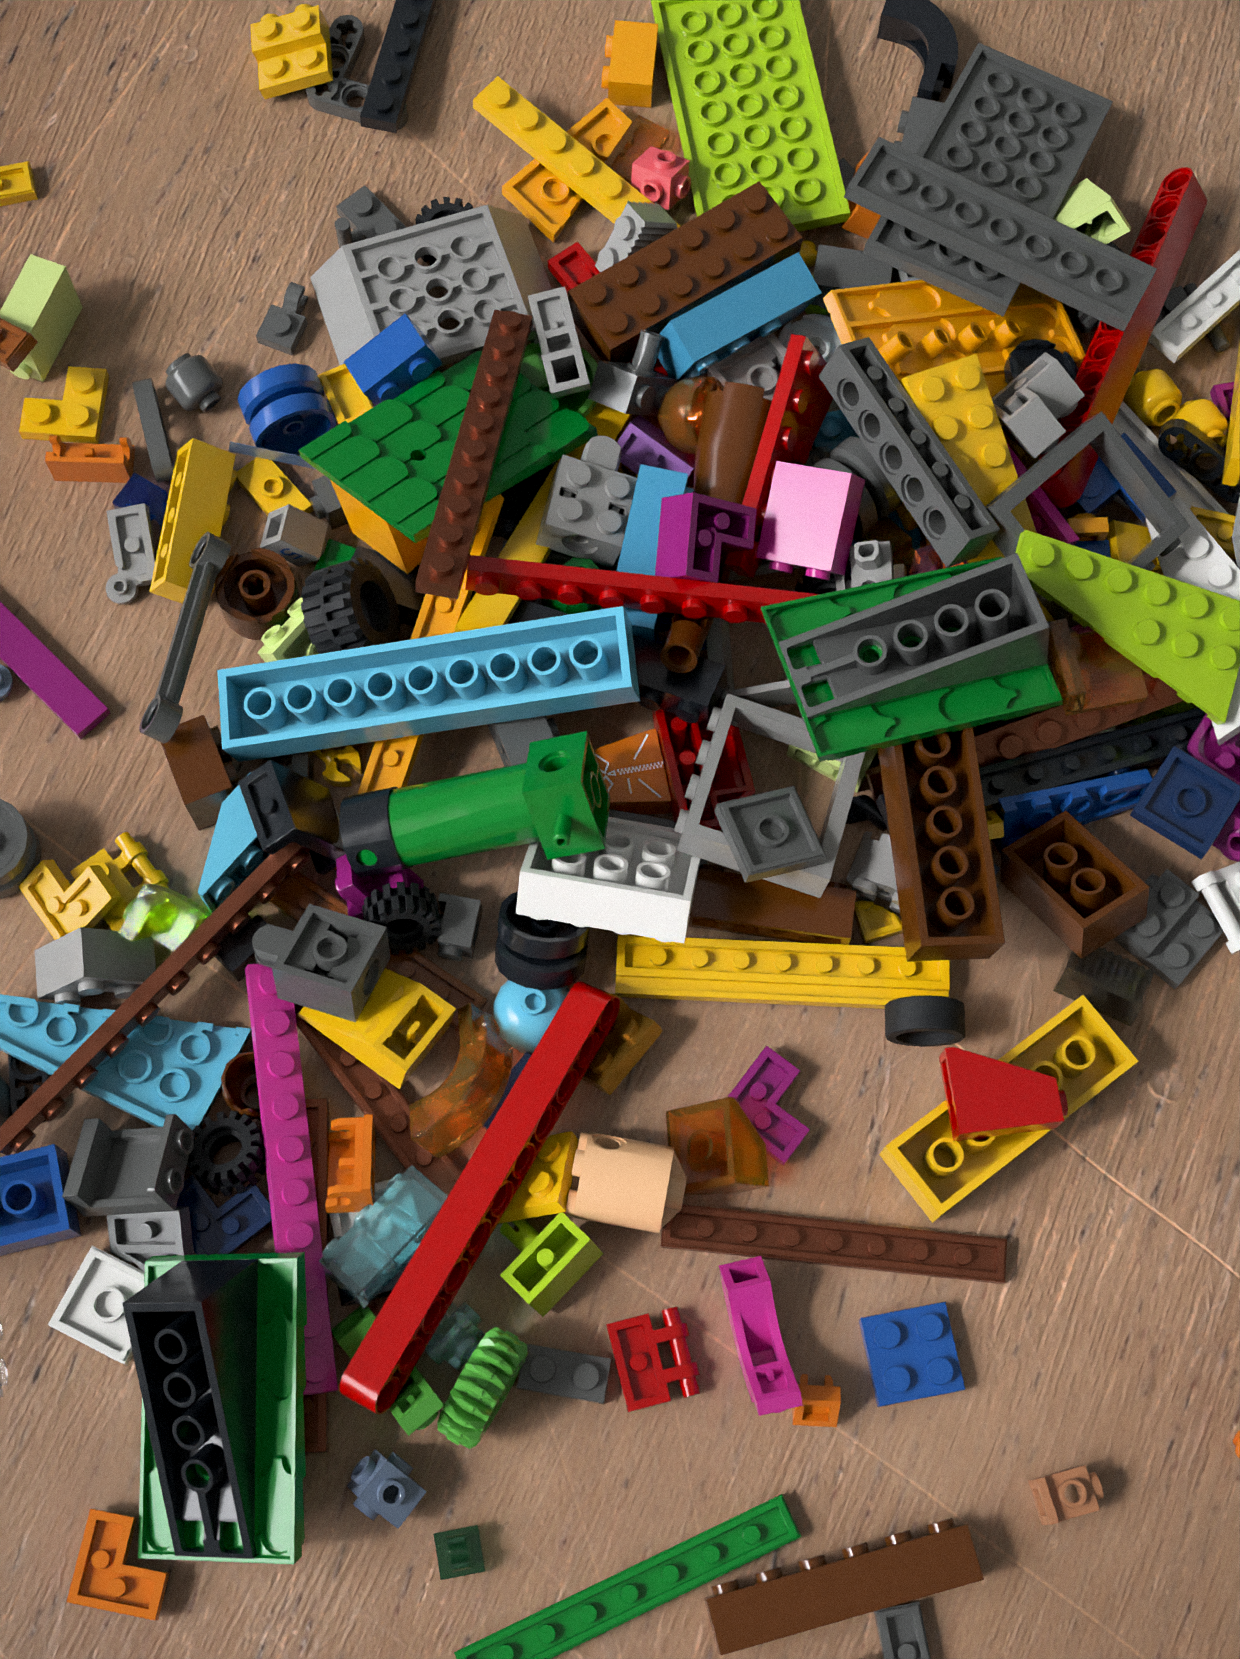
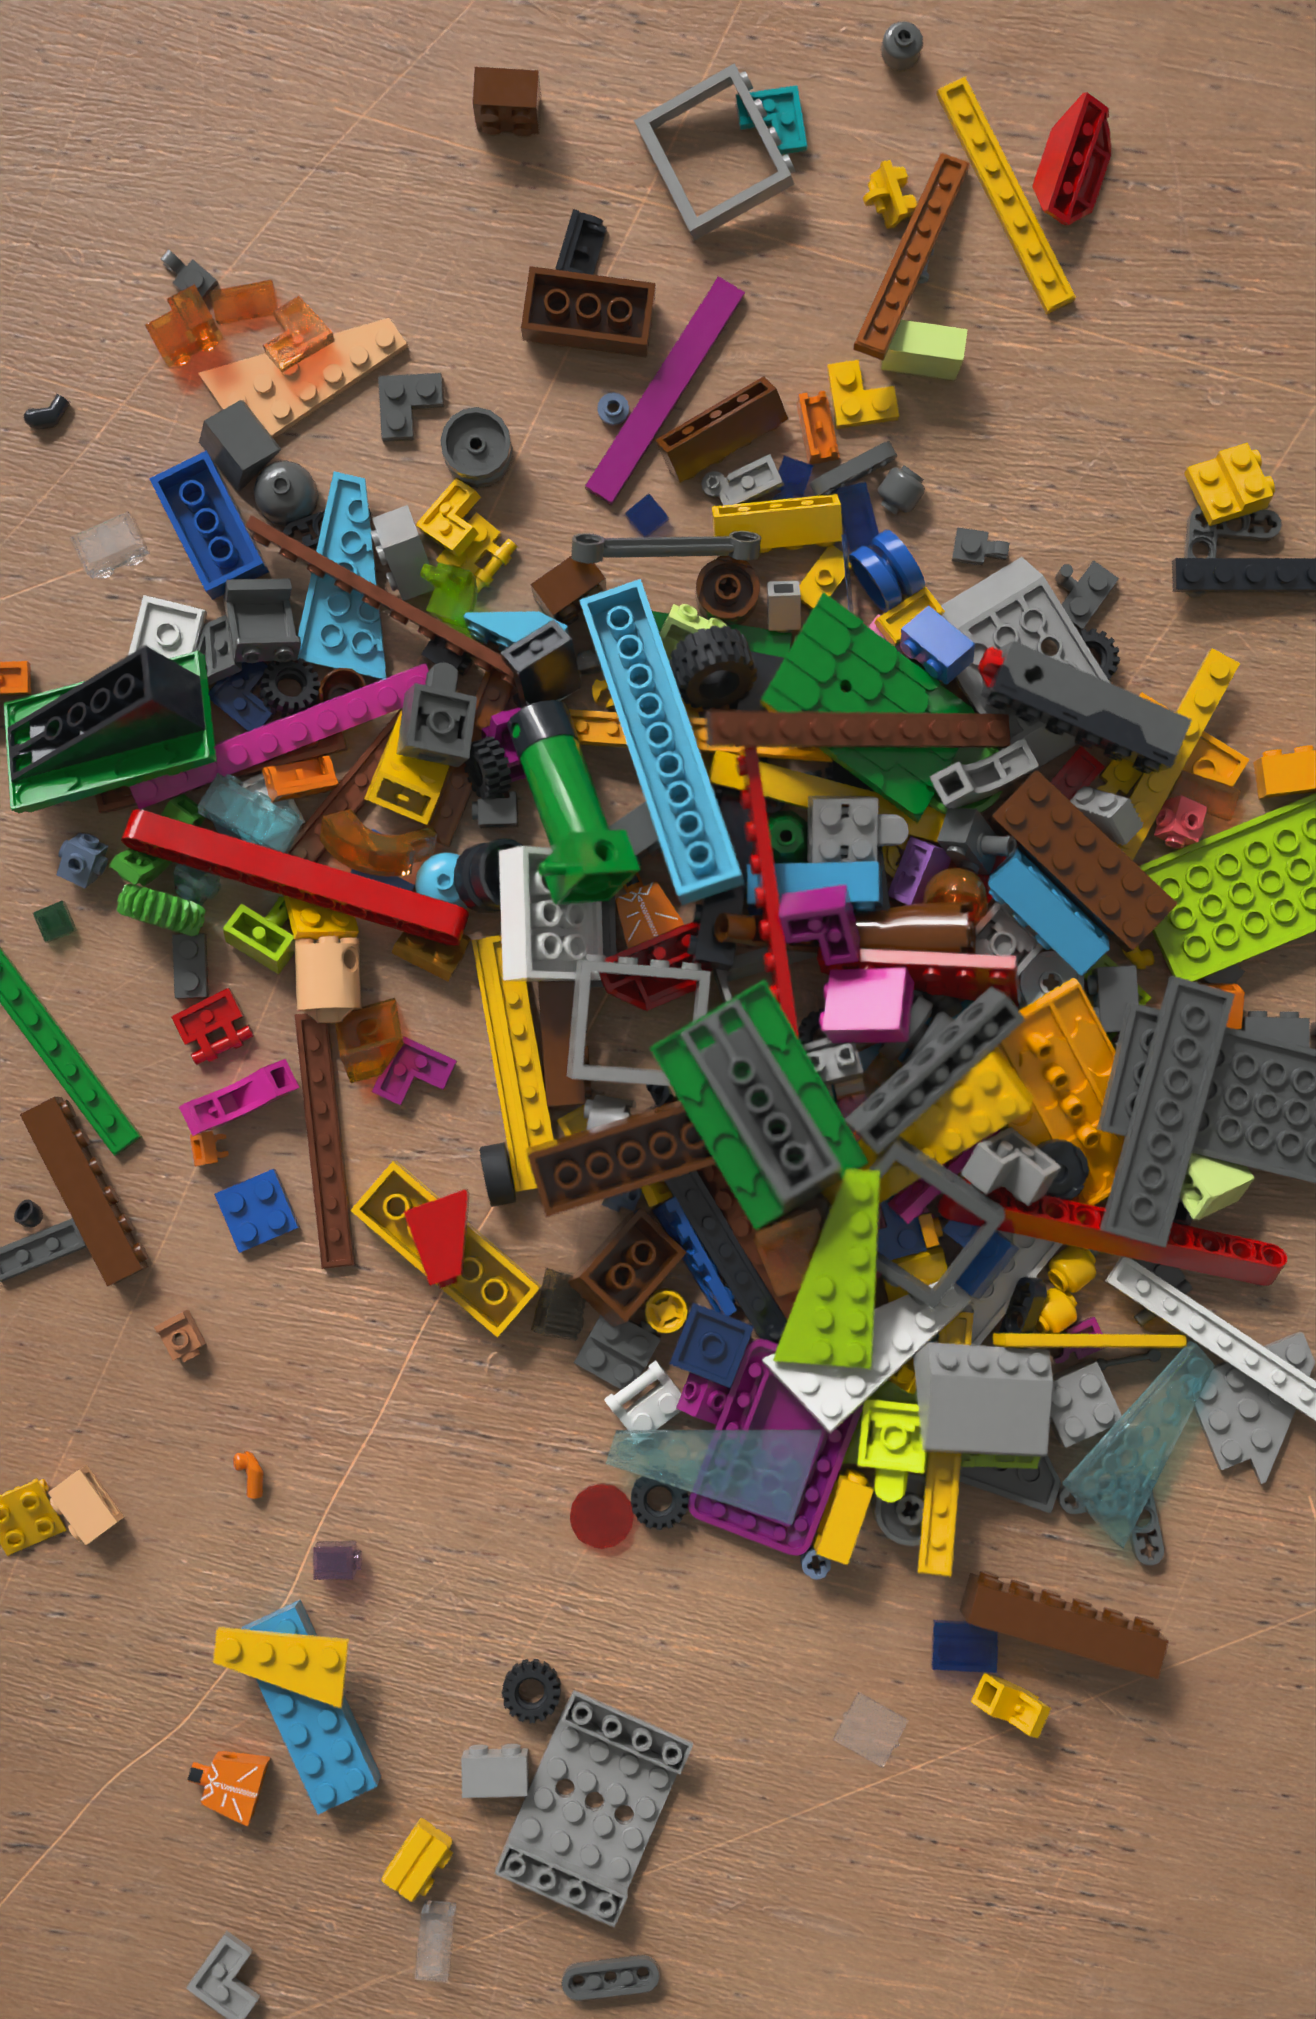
camera: 75 degrees right, 15 degrees up
dark grey tile [714,786,827,883] -> none
none -> clear blue tile [625,493,669,538]
none -> yellow wheel [645,1288,687,1333]
none -> reddish brown brick [655,376,789,483]
none -> clear blue plate [834,481,879,552]
none -> piece [978,640,1192,774]
none -> yellow plate [1096,758,1142,796]

